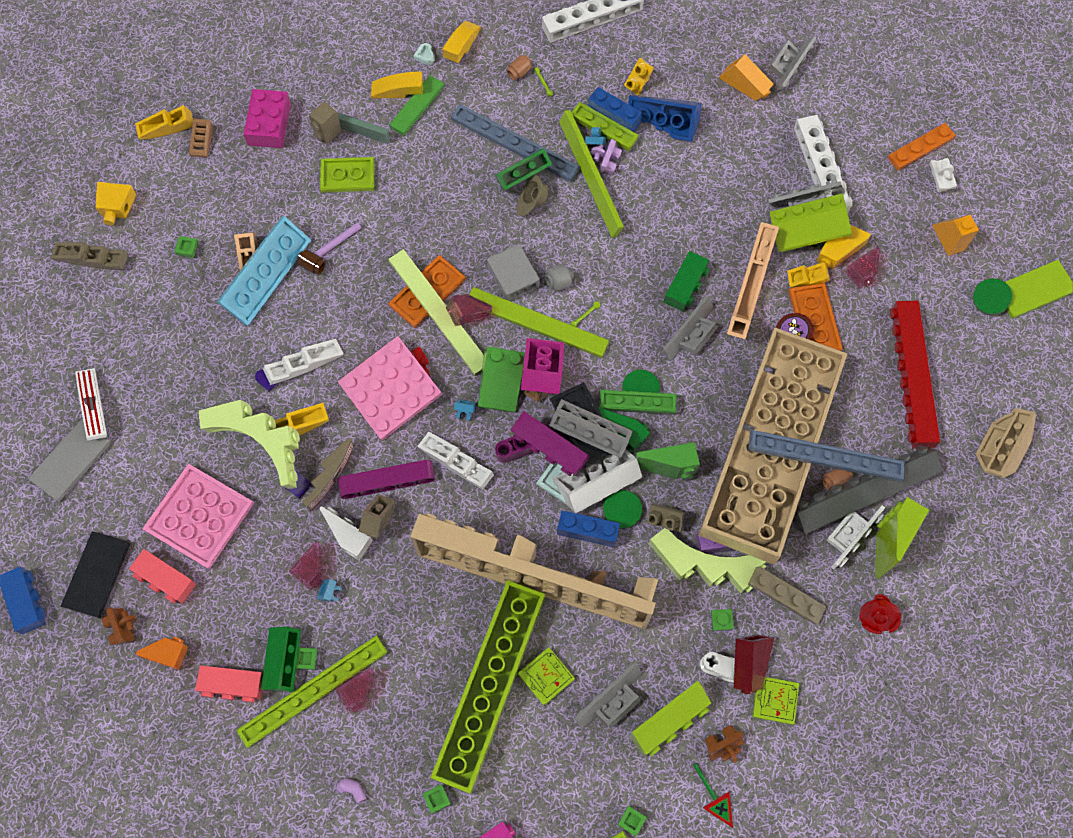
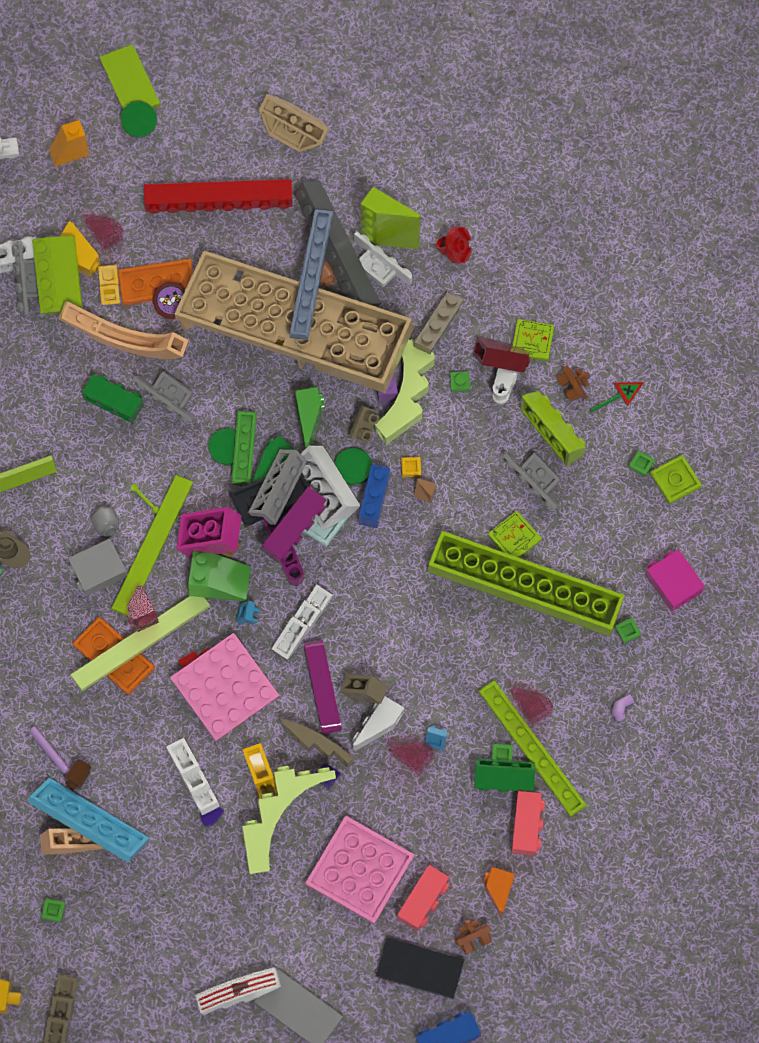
camera: 90 degrees left, 0 degrees up
tan piece [410,513,658,629] -> none
none -> yellow tile [401,457,421,478]

